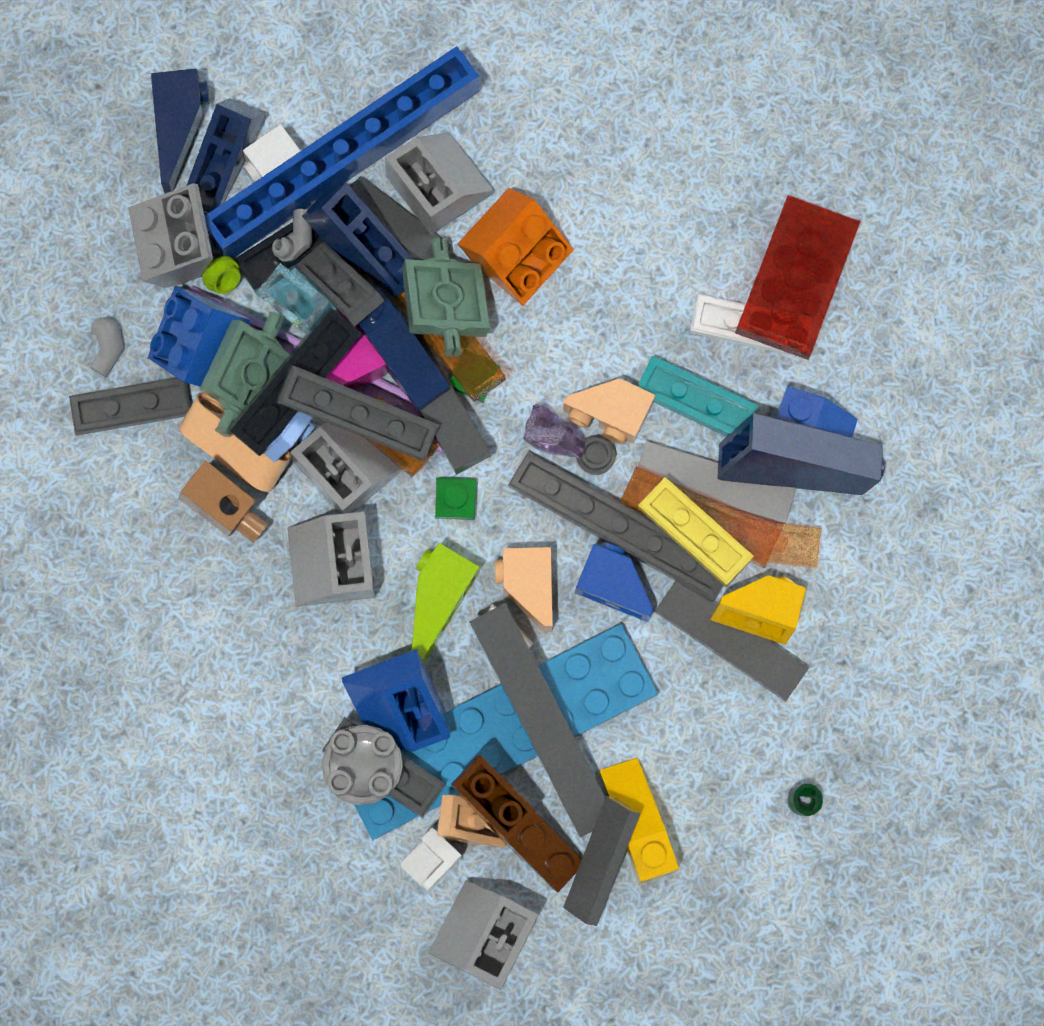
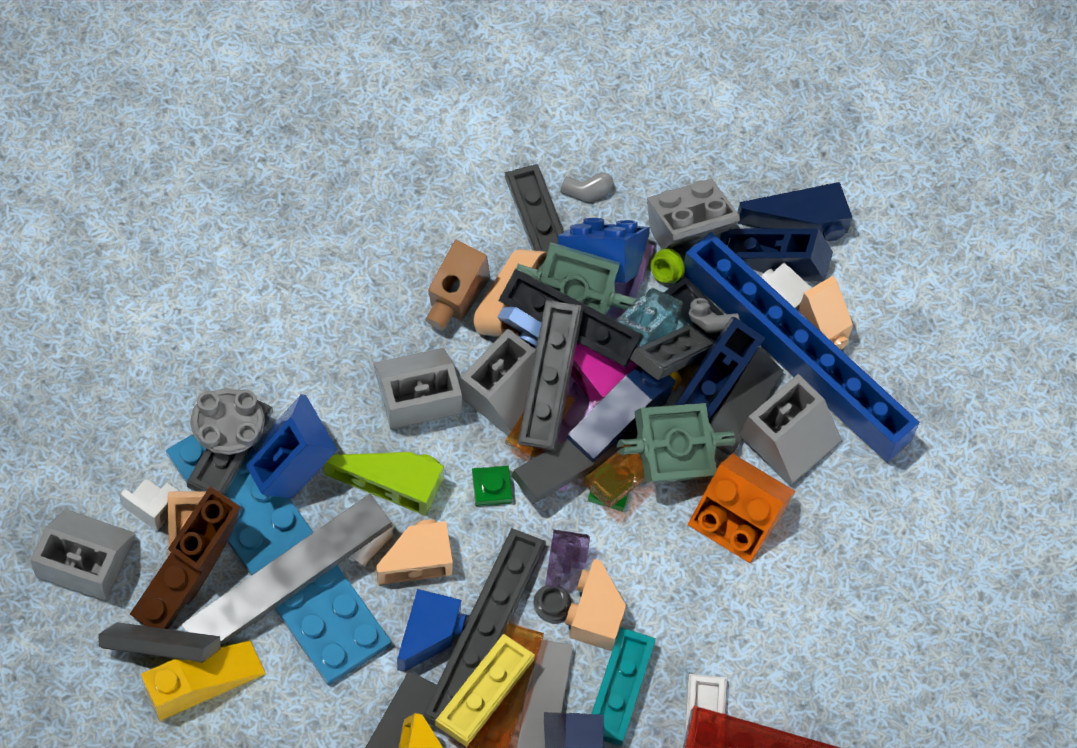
camera: 80 degrees right, 15 degrees down
none -> light nougat slope [799,276,853,350]

